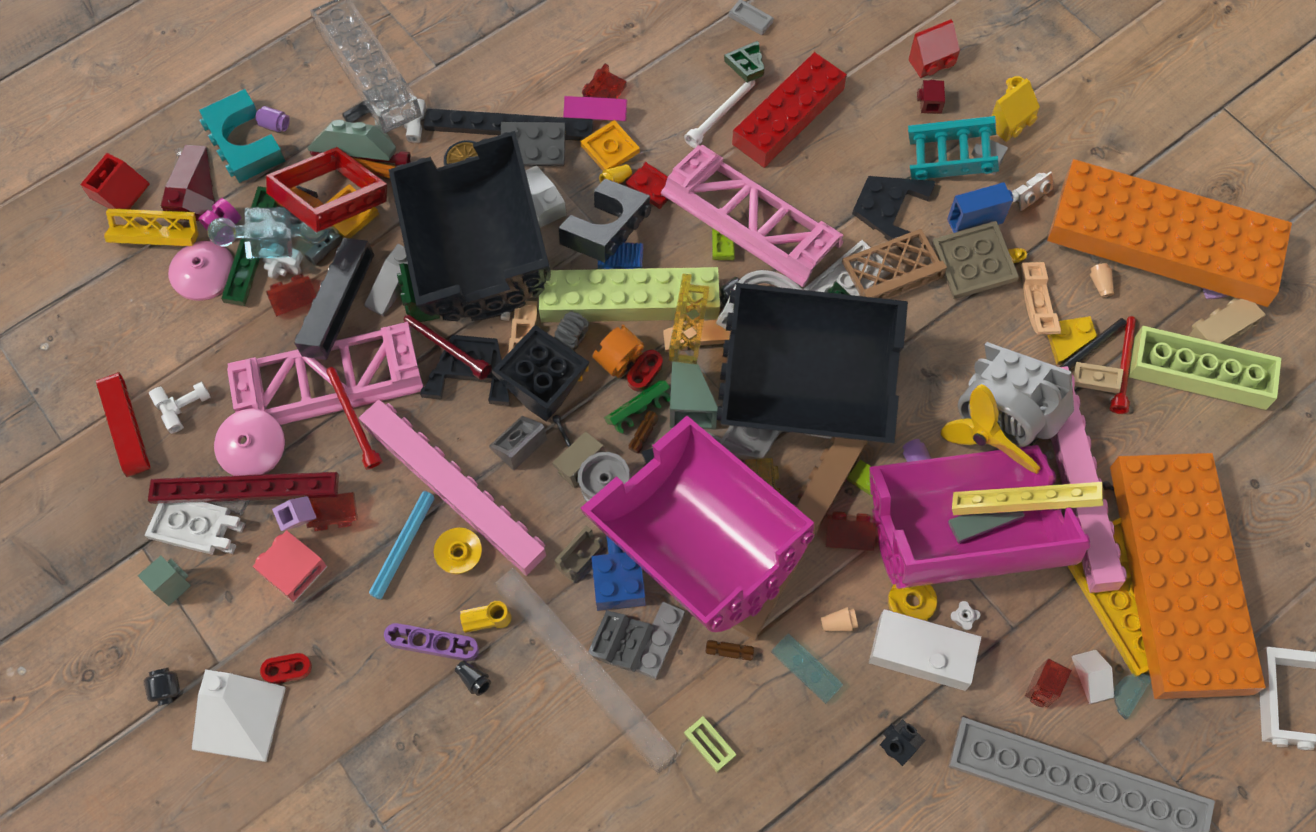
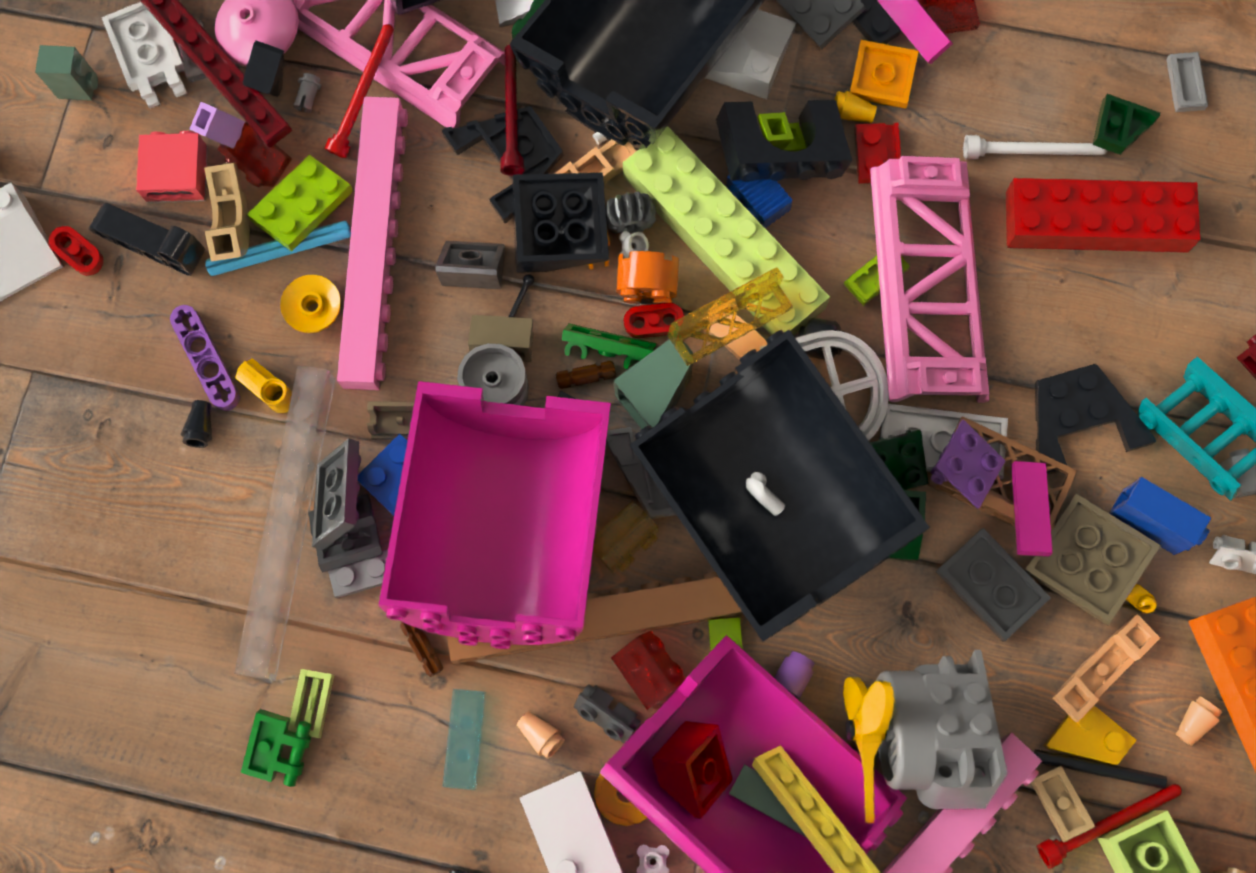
camera: 55 degrees right, 10 degrees up
none -> black beam [89,202,205,276]
none -> tan arch [204,162,250,262]
none -> green plate [240,709,311,787]
none -> black slope [243,40,284,97]
none -> lime plate [247,155,353,252]
none -> light grey pin [293,73,322,113]
none -> dark grey plate [312,438,361,550]
none -> dark grey hinge [574,684,641,744]
none -> white plate [619,231,649,258]
none -> red slope [652,721,733,819]
none -> white arm [746,472,785,516]
none -> lime slope [757,112,806,151]
none -> medium lavender hinge [931,420,1005,509]
none -> dark grey plate [936,528,1051,642]
none -> dark pink tile [1011,461,1053,557]

